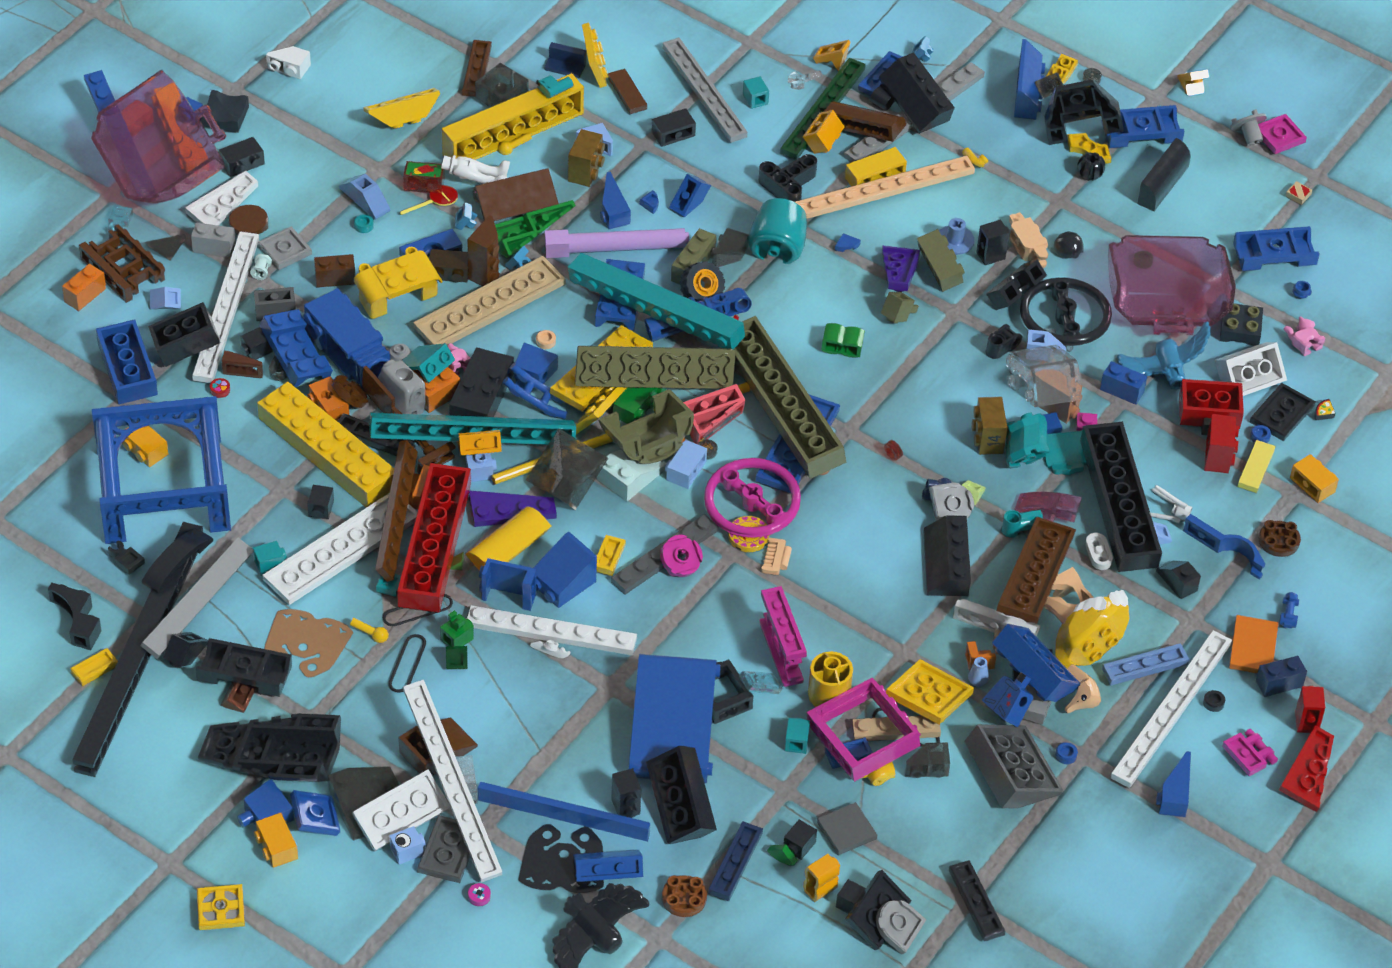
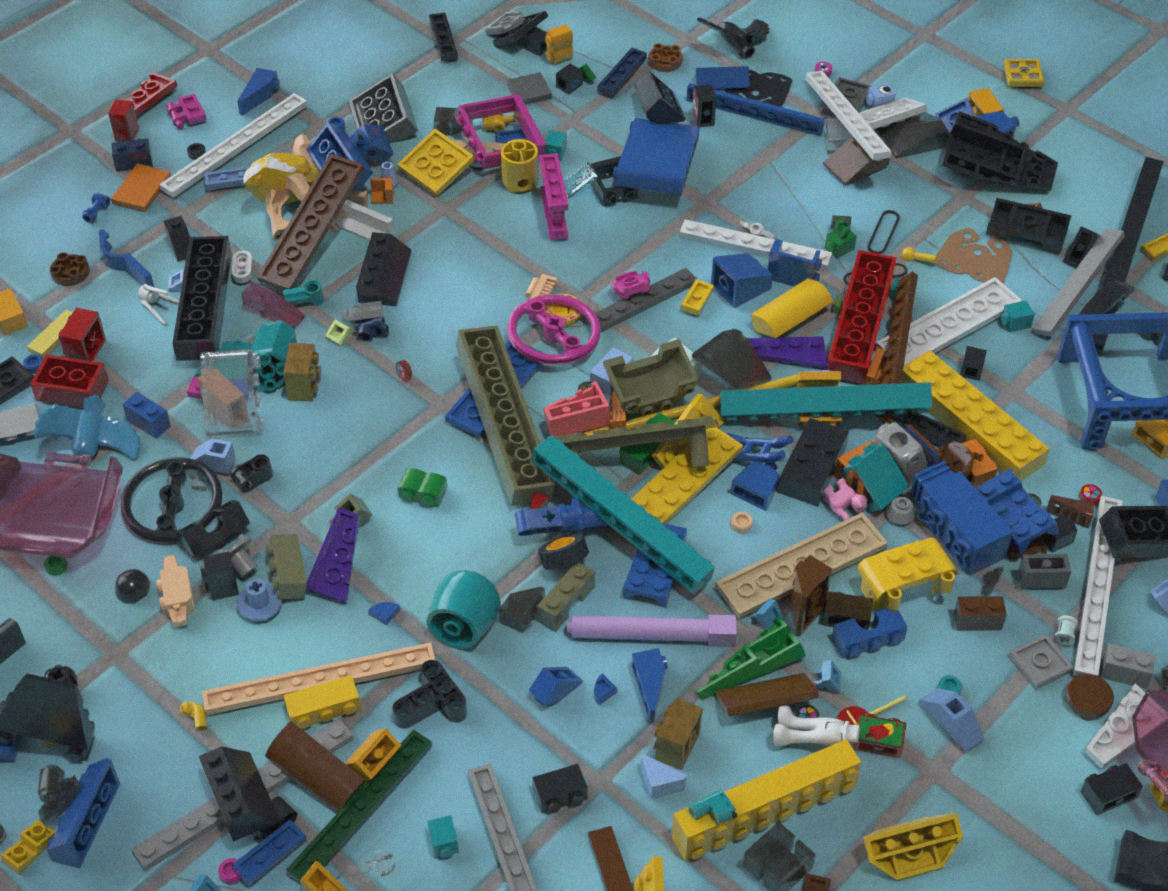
camera: 170 degrees left, 0 degrees up
none -> light grey piece [217,534,257,578]

